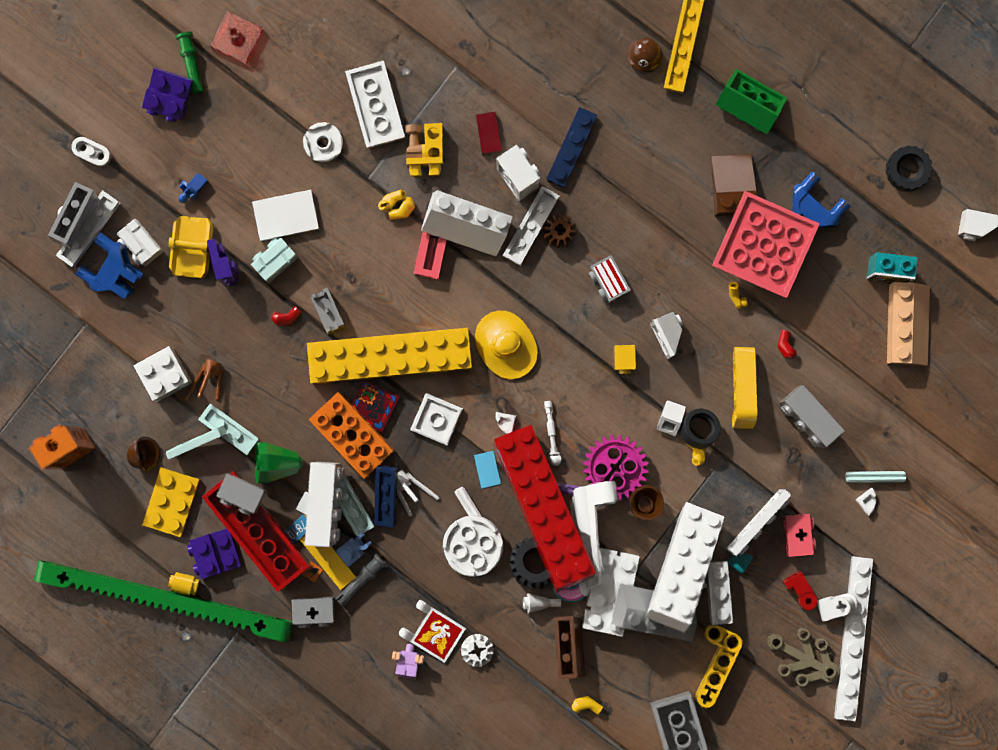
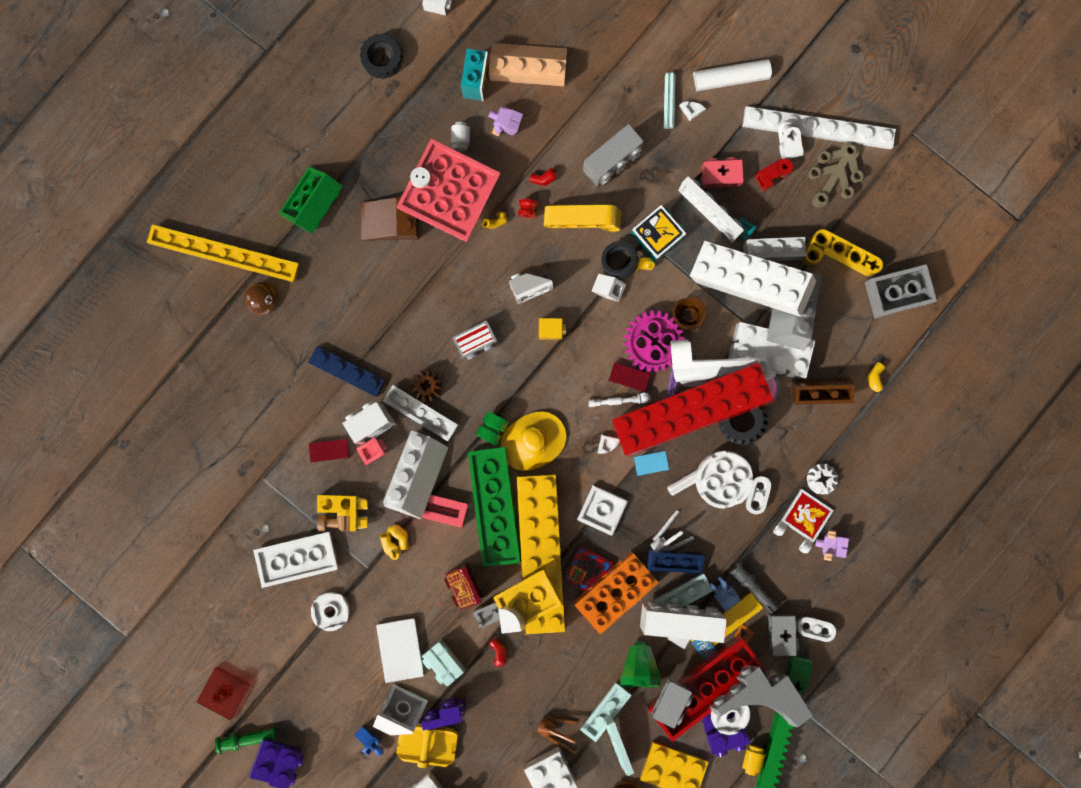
camera: 90 degrees left, 0 degrees up
white cone [523,593,561,613] -> none
blue connector [792,172,851,229] -> none
none -> coral bracket [356,437,387,465]
none -> white slope [373,684,428,735]
none -> white tile [410,167,430,188]
none -> dark red slope [444,563,483,610]
none -> white brick [451,122,470,152]
none -> green plate [468,447,522,567]
none -> green wheel [475,411,509,446]
none -> lavender piece [488,106,523,136]
none -> yellow plate [493,569,563,633]
none -> white brick [499,606,526,633]
none -> red wheel [518,199,538,218]
none -> dark red tile [608,363,651,392]
none -> piece [631,205,686,262]
none -> white brick [693,59,772,92]
none -> light grey arch [710,665,813,728]
none -> white tile [711,706,750,735]
none -> white plate [746,476,771,514]
none -> white plate [798,616,836,642]

